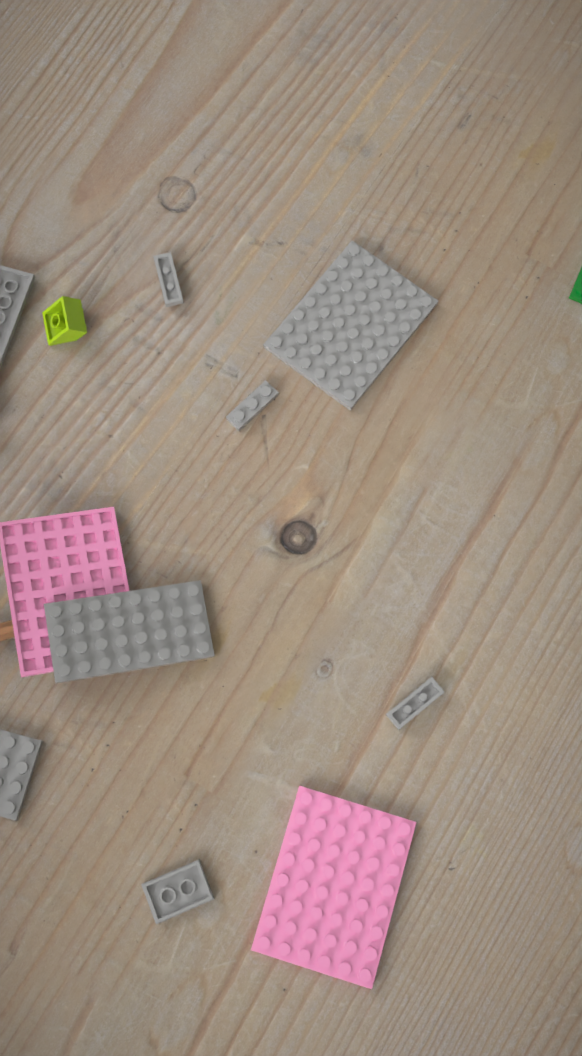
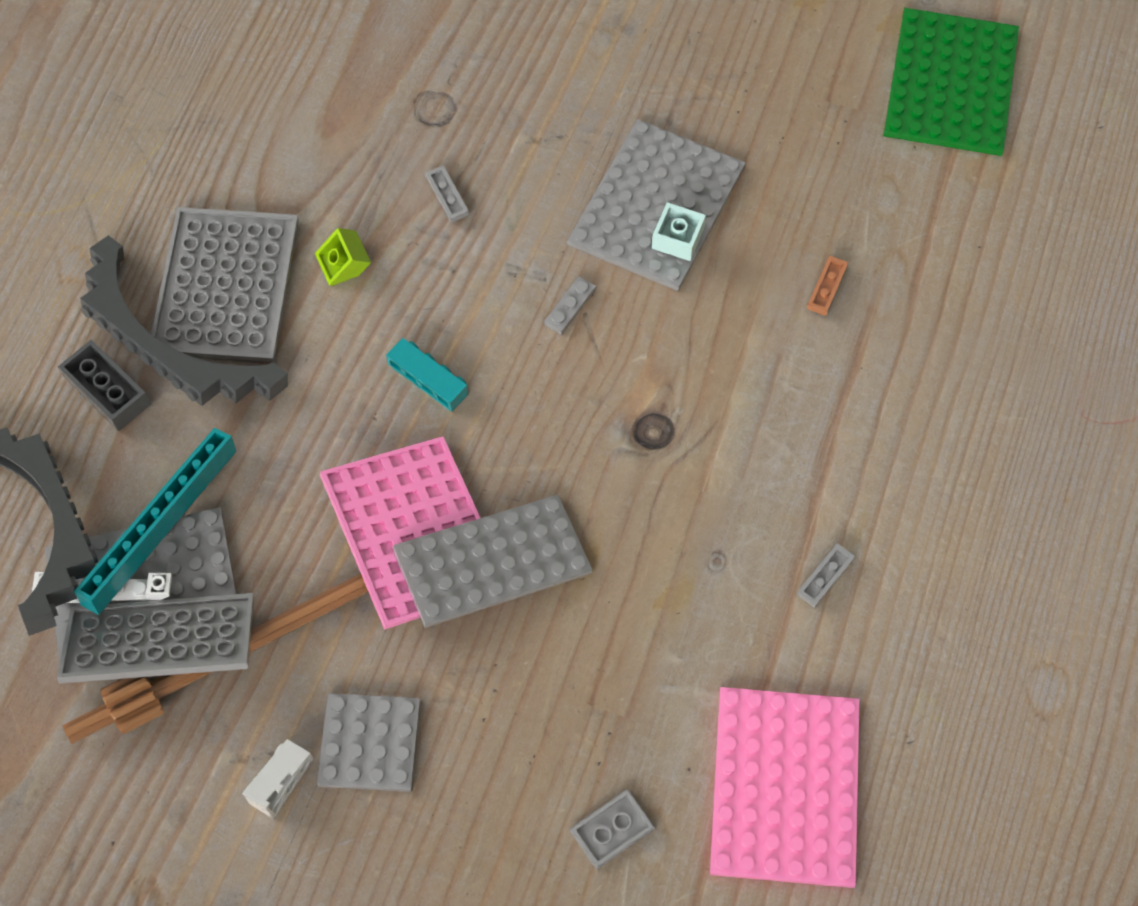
camera: 10 degrees left, 10 degrees down
none -> teal brick [386,338,468,412]
none -> light aqua brick [652,202,706,261]
none -> nougat plate [807,255,849,316]

